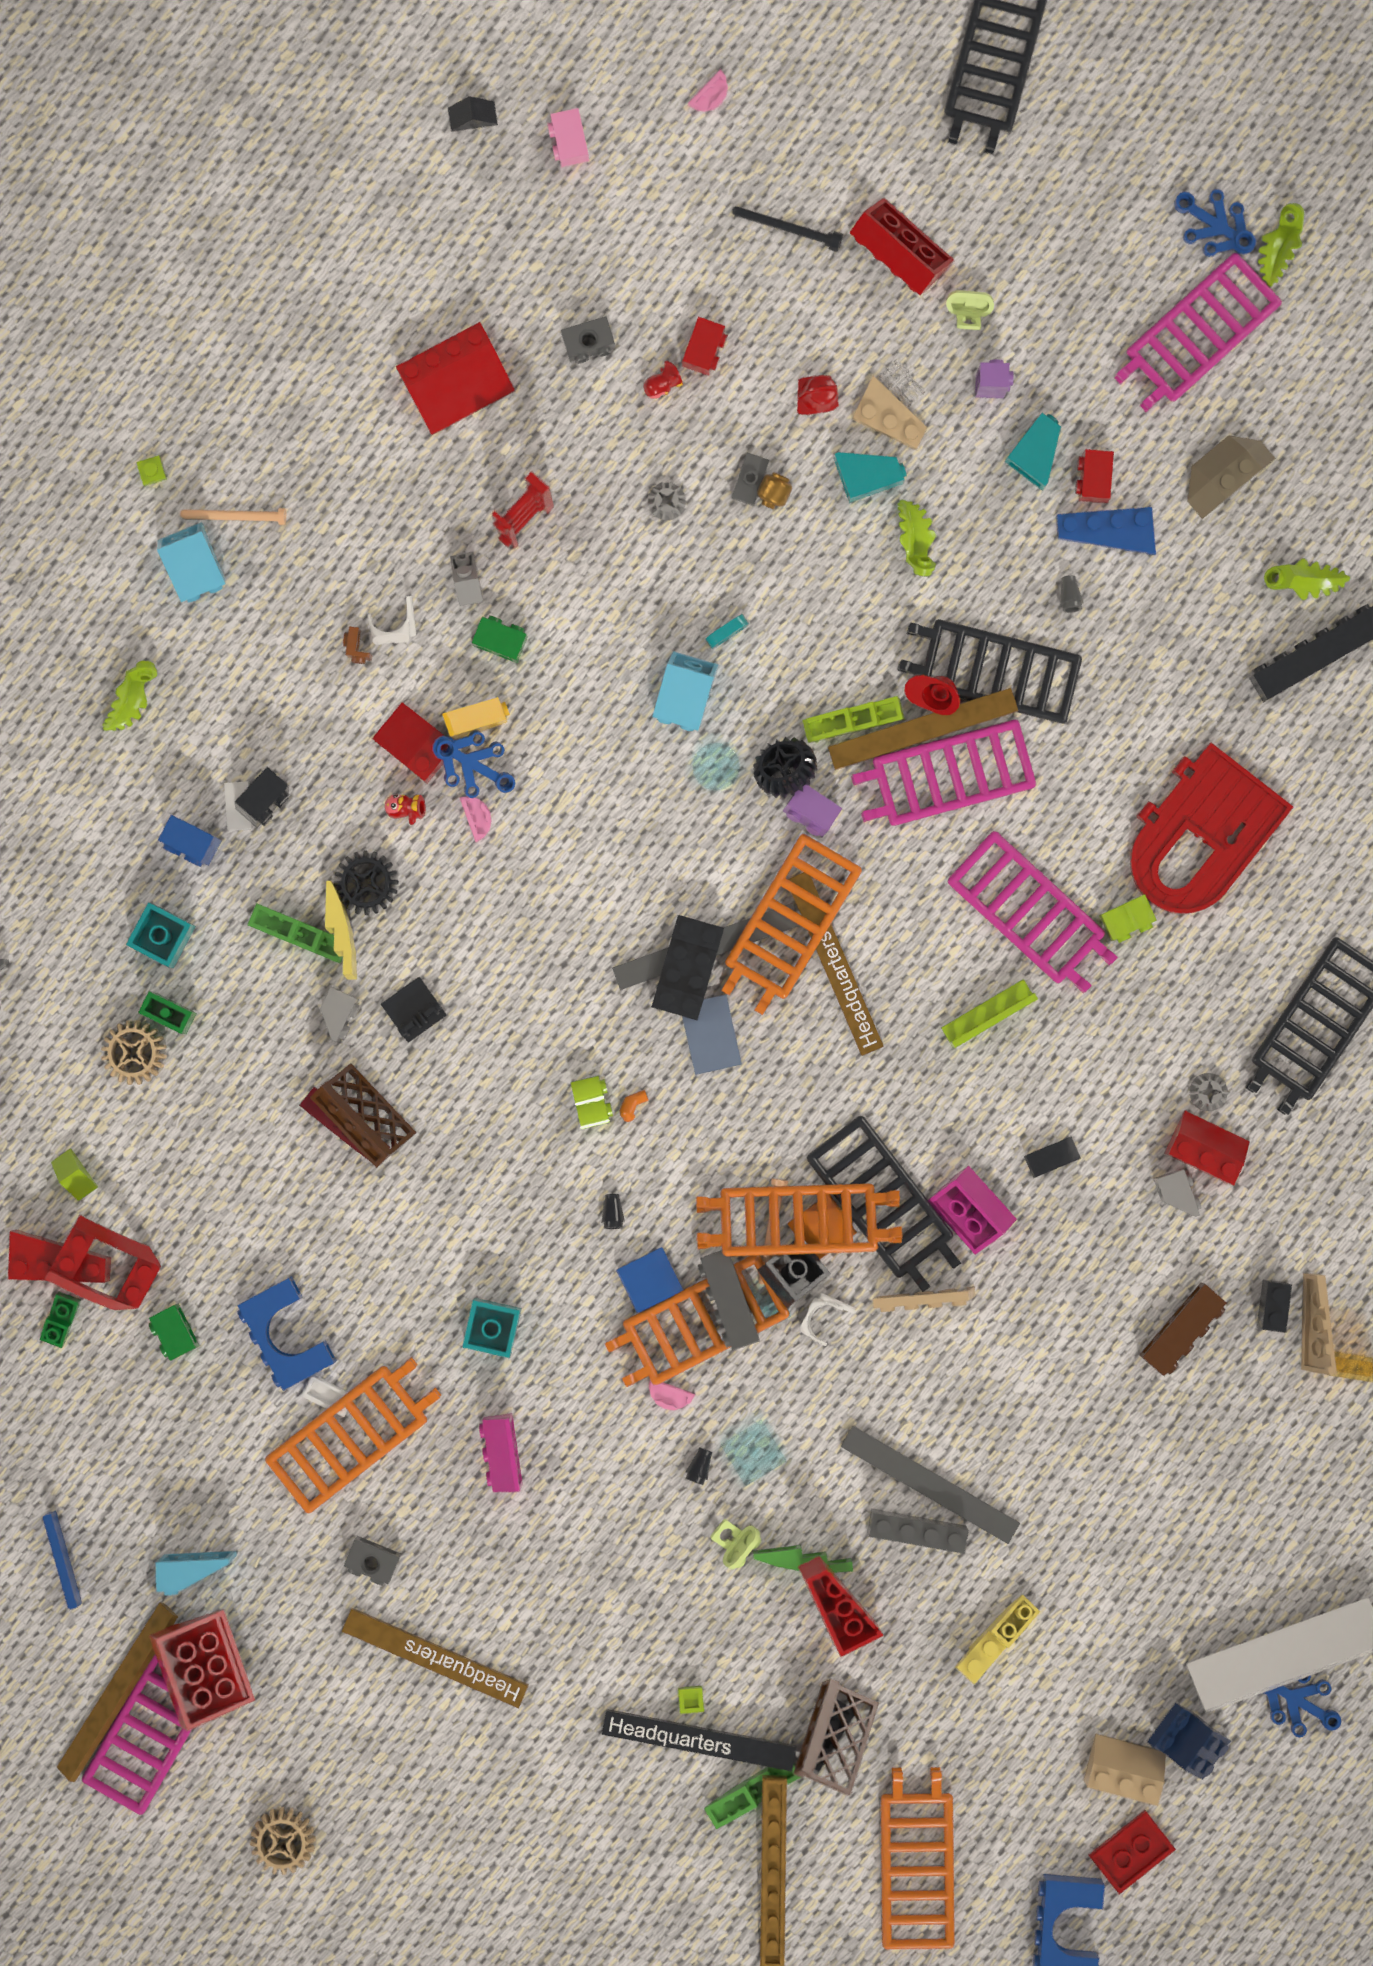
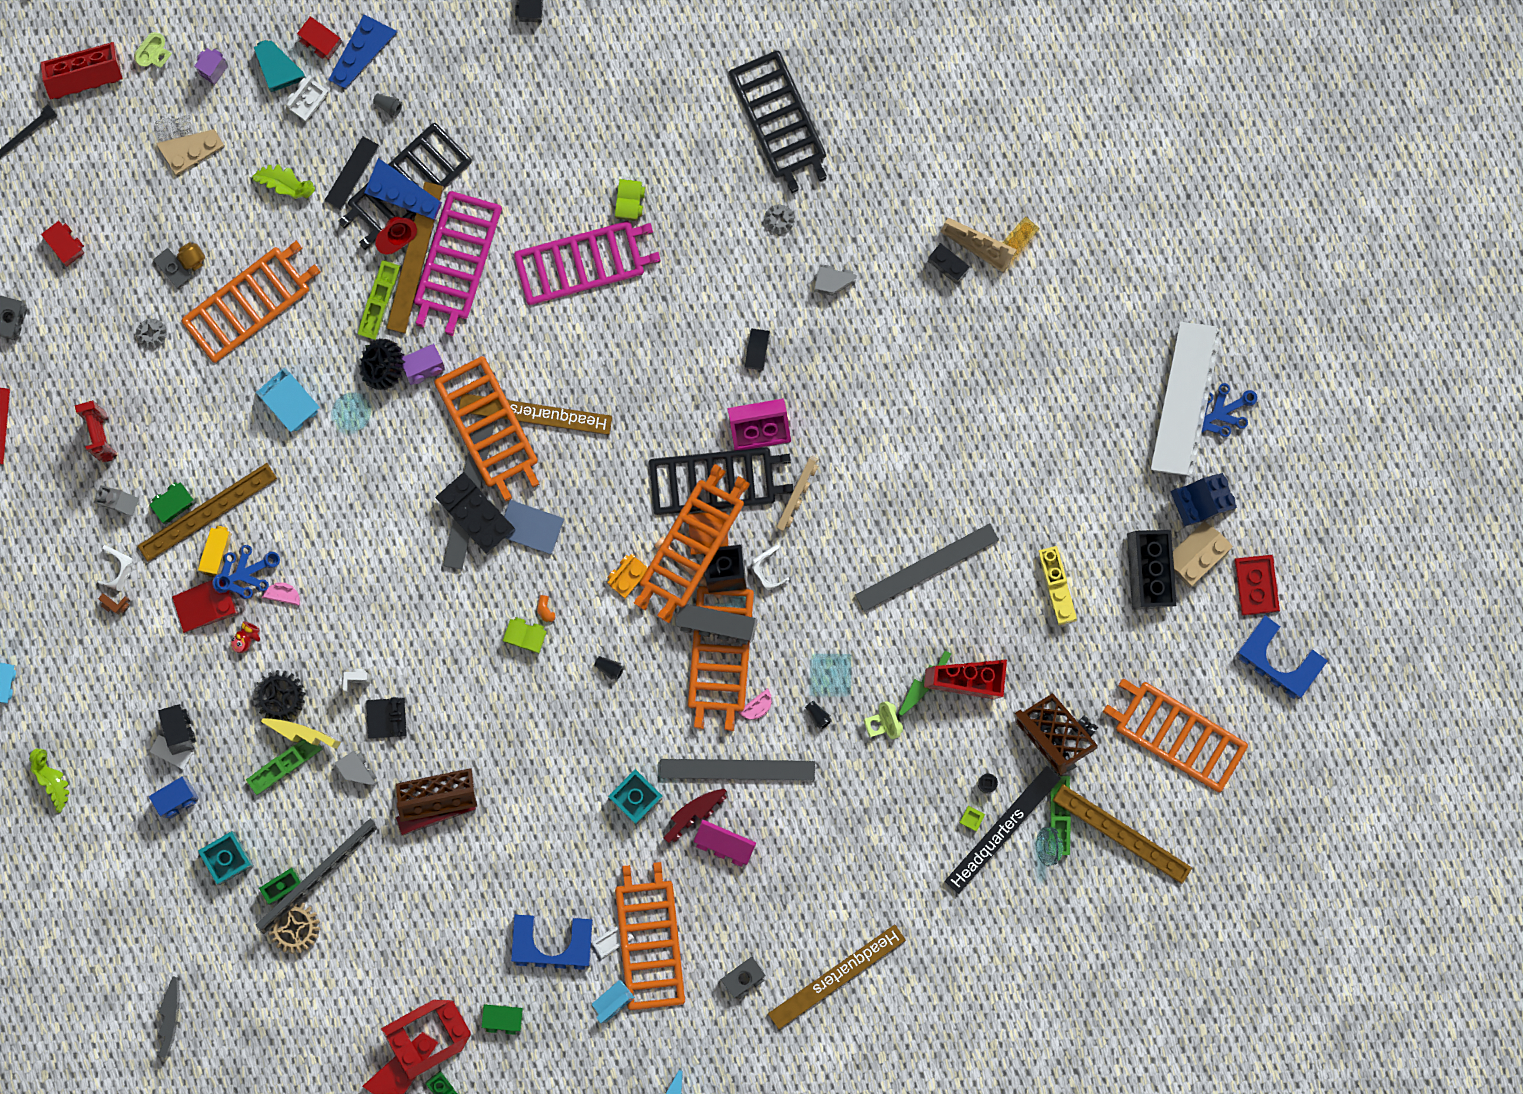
camera: 60 degrees left, 5 degrees down
lime slope [51,1148,98,1201] -> none
blue slope [616,1247,683,1313] -> none
red animal [643,361,683,399] -> none
teal beam [705,614,749,649] -> none
red piece [797,375,839,415] -> none
teal slope [833,452,907,503] -> none
dark grey brick [867,1508,969,1554] -> none
lime fence [941,979,1038,1048] -> none
red door [1130,742,1293,914] -> none
reddish brown brick [1139,1282,1227,1376] -> none
red slope [1164,1110,1250,1186] -> none
none -> pearl gold tile [137,463,277,562]
none -> orange bar [181,240,321,363]
none -> dark grey tile [256,818,377,934]
none -> white bracket [286,76,329,122]
none -> black tile [324,136,379,210]
none -> white bracket [340,669,371,694]
none -> blue wing [364,158,442,220]
none -> medium azure panel [592,980,635,1023]
none -> light orange bracket [607,554,648,599]
none -> dark grey tile [660,759,815,780]
none -> dark red slope [663,789,727,843]
none -> black wheel [978,773,998,794]
none -> clear light blue tile [1036,827,1063,866]
none -> black wheel [1072,715,1099,737]
none -> black slope [1127,530,1177,610]

